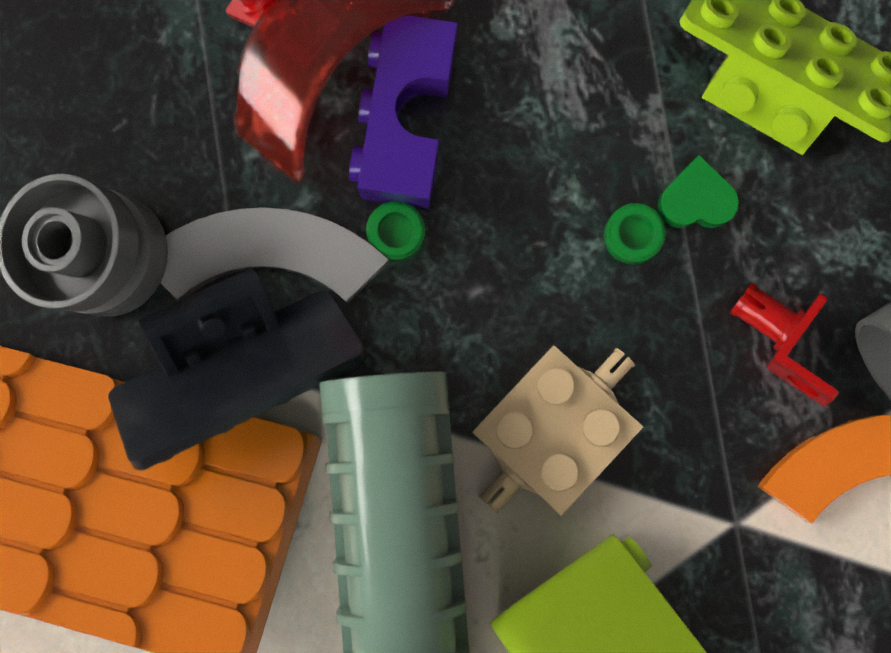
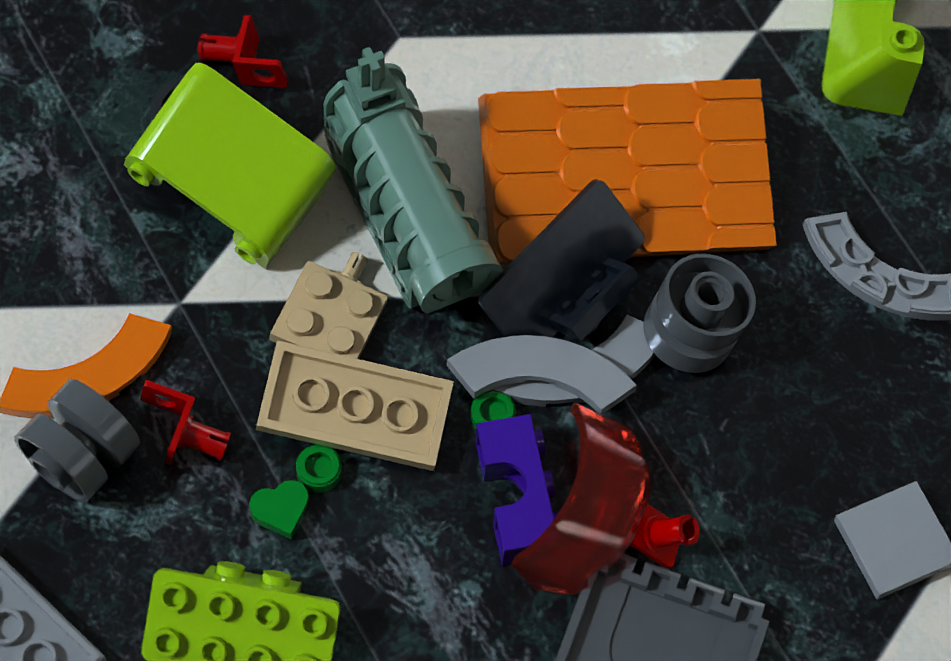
camera: 160 degrees right, 20 degrees down
none -> tan plate [256,340,454,471]
none -> light grey tile [447,335,637,416]

